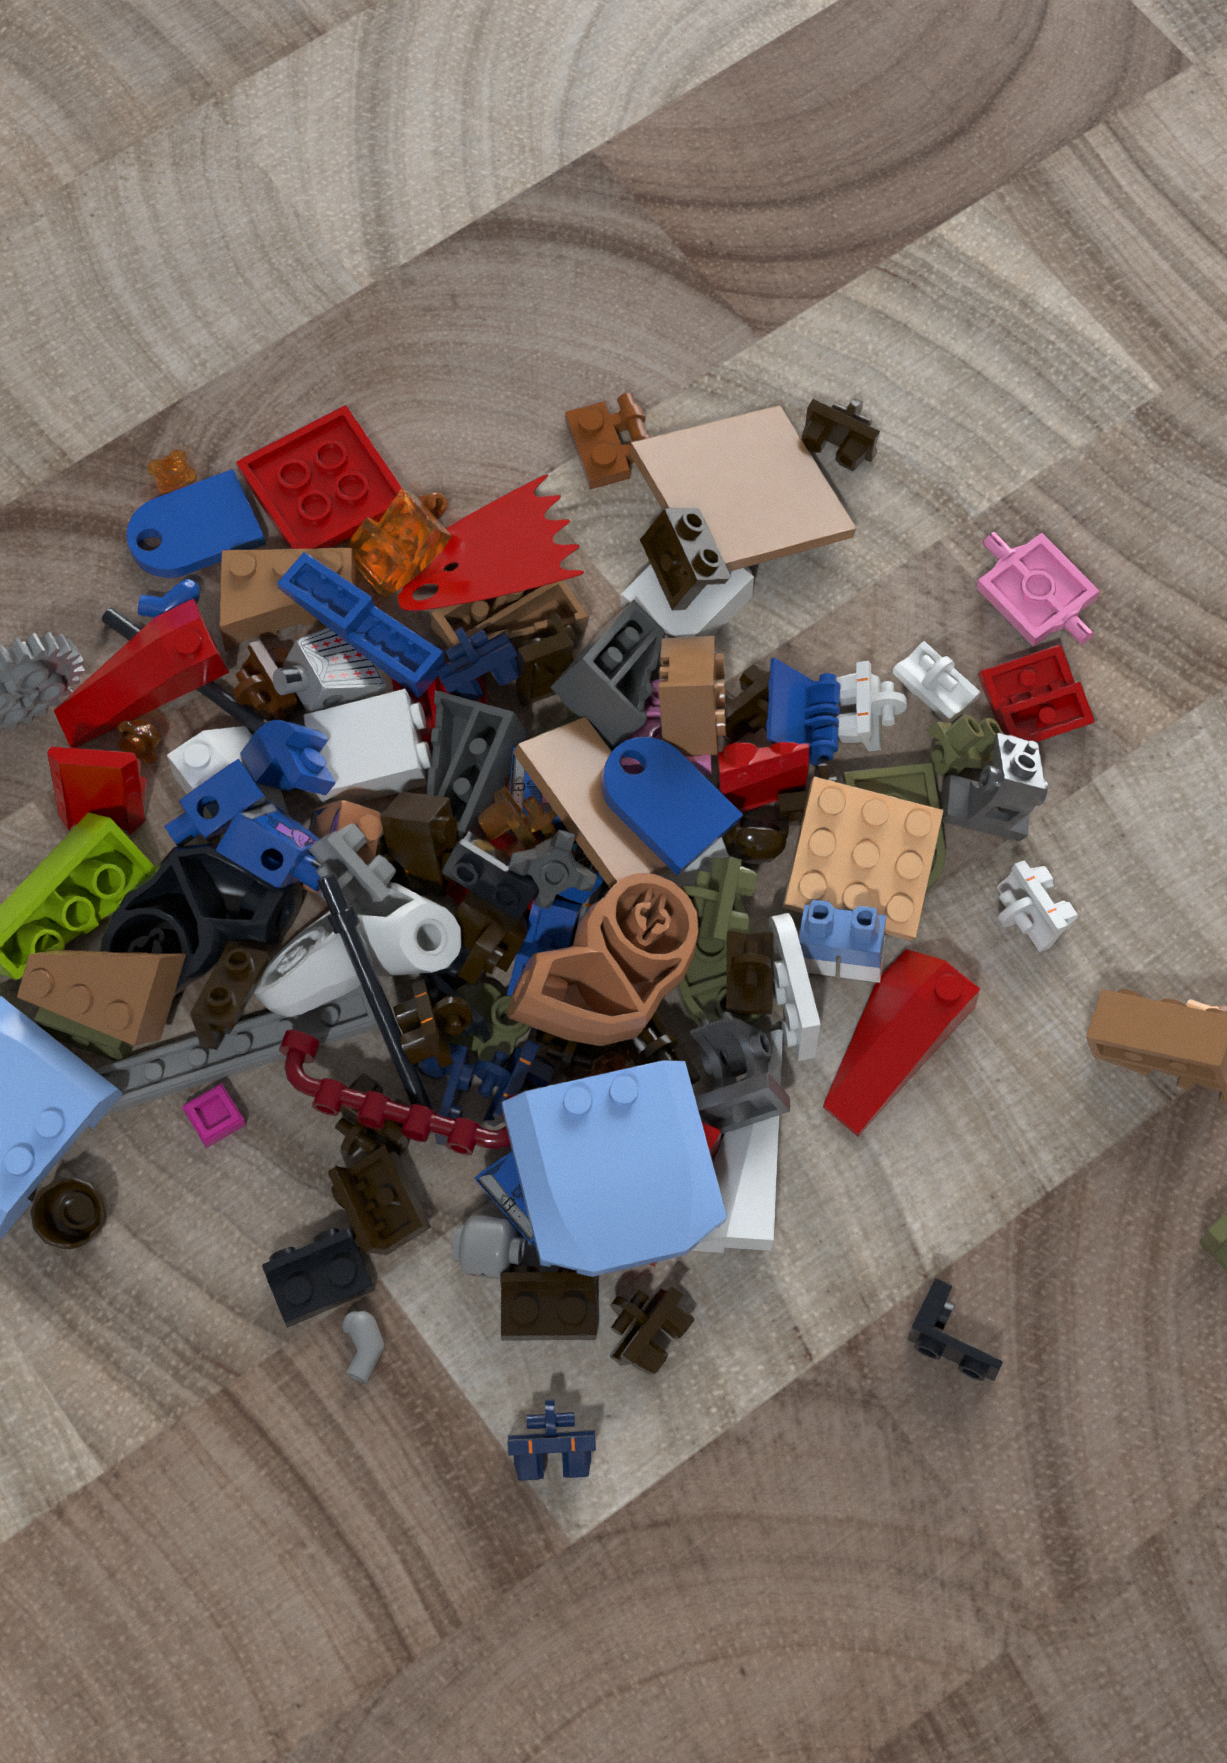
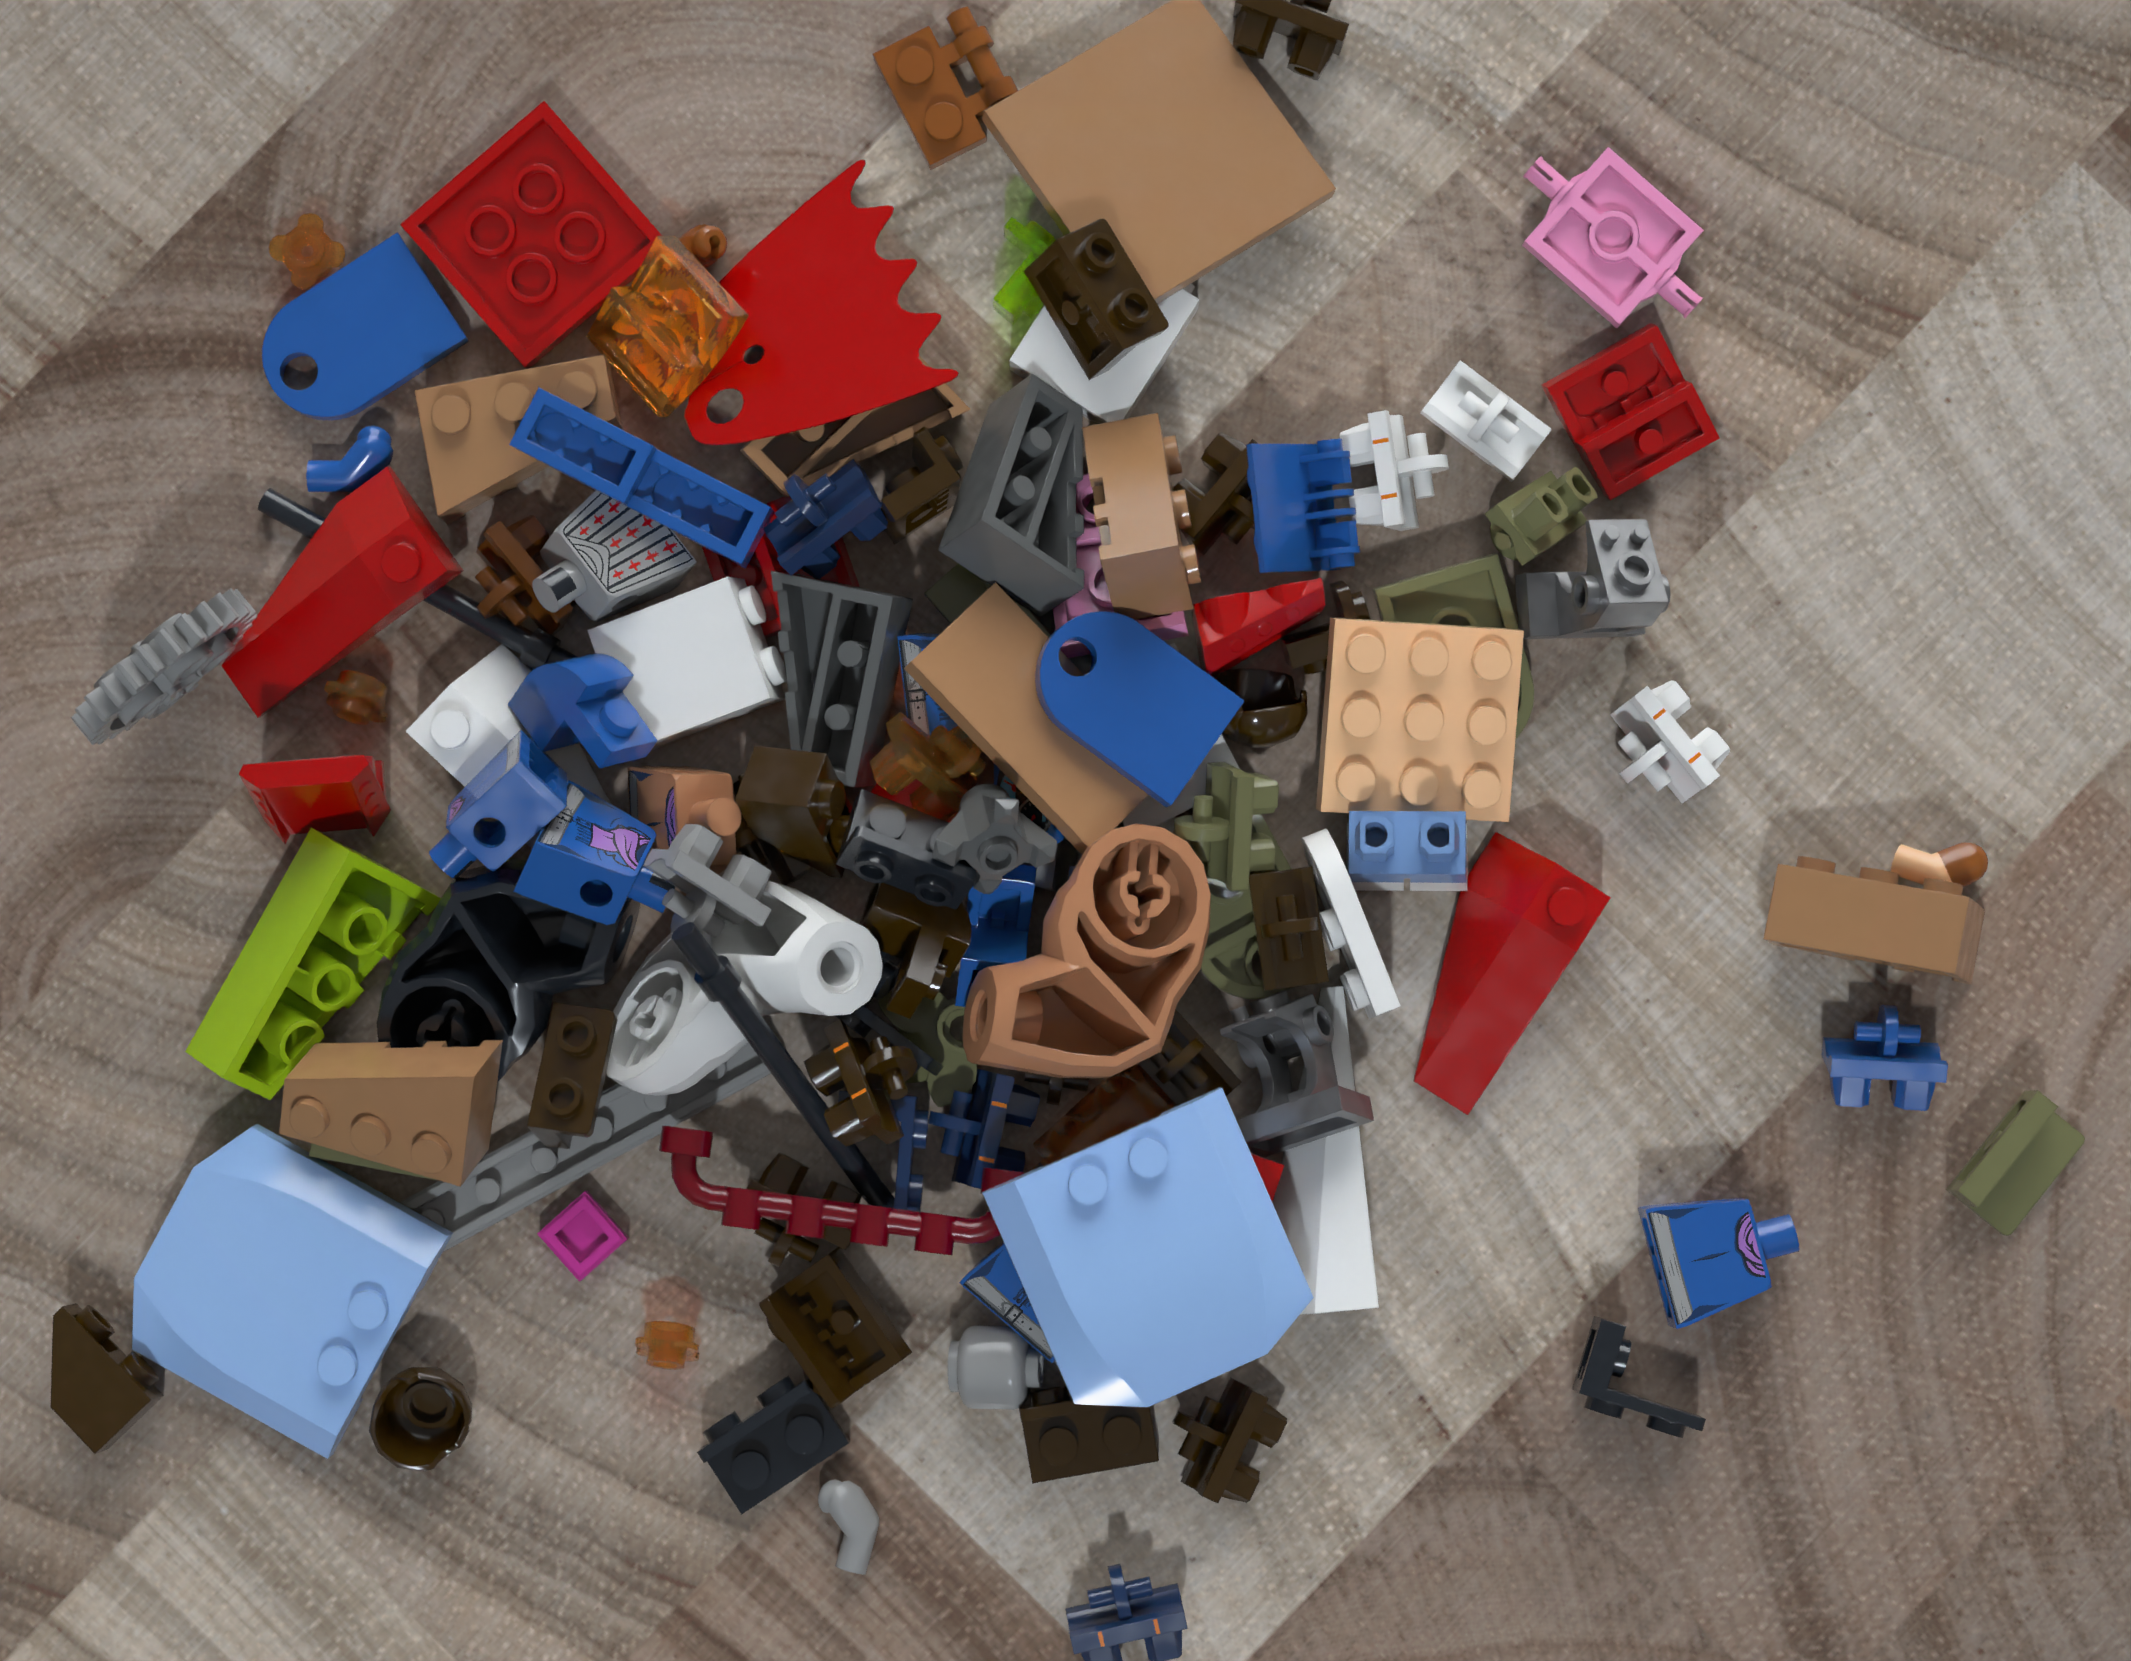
camera: 10 degrees left, 20 degrees up
none -> clear orange plate [635,1321,700,1370]
none -> clear neon green bracket [993,217,1056,325]
none -> blue torso [1638,1198,1799,1329]
none -> blue hips [1821,1004,1948,1111]

